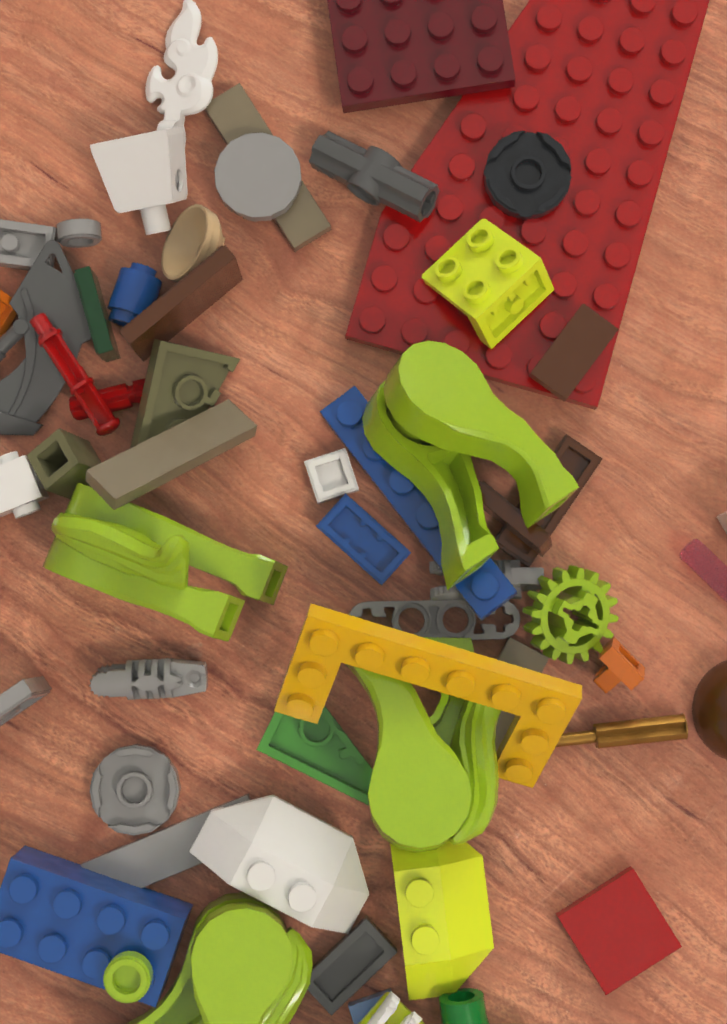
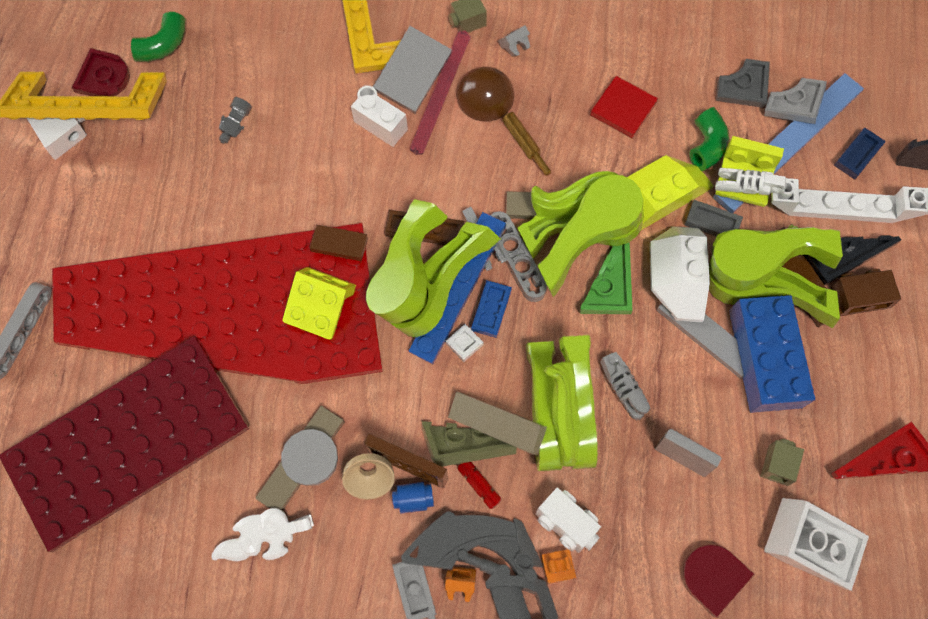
camera: 110 degrees left, 15 degrees down
olive brick [26,428,101,499] -> none
red piece [30,313,120,436] -> none
light grey tile [57,219,102,248] -> none
dark green tile [73,266,121,362] -> none
white torso [90,126,188,235] -> none
light grey tile [90,744,181,836] -> none
lime tile [103,951,153,1003] -> none
yellow plate [274,603,582,788] -> none
dark grey piece [309,131,440,222] -> none
reddish brown tile [478,481,552,557] -> none
black tile [483,131,571,220] -> none
lime gear [522,565,619,664] -> none
orange tile [593,637,645,694] -> none

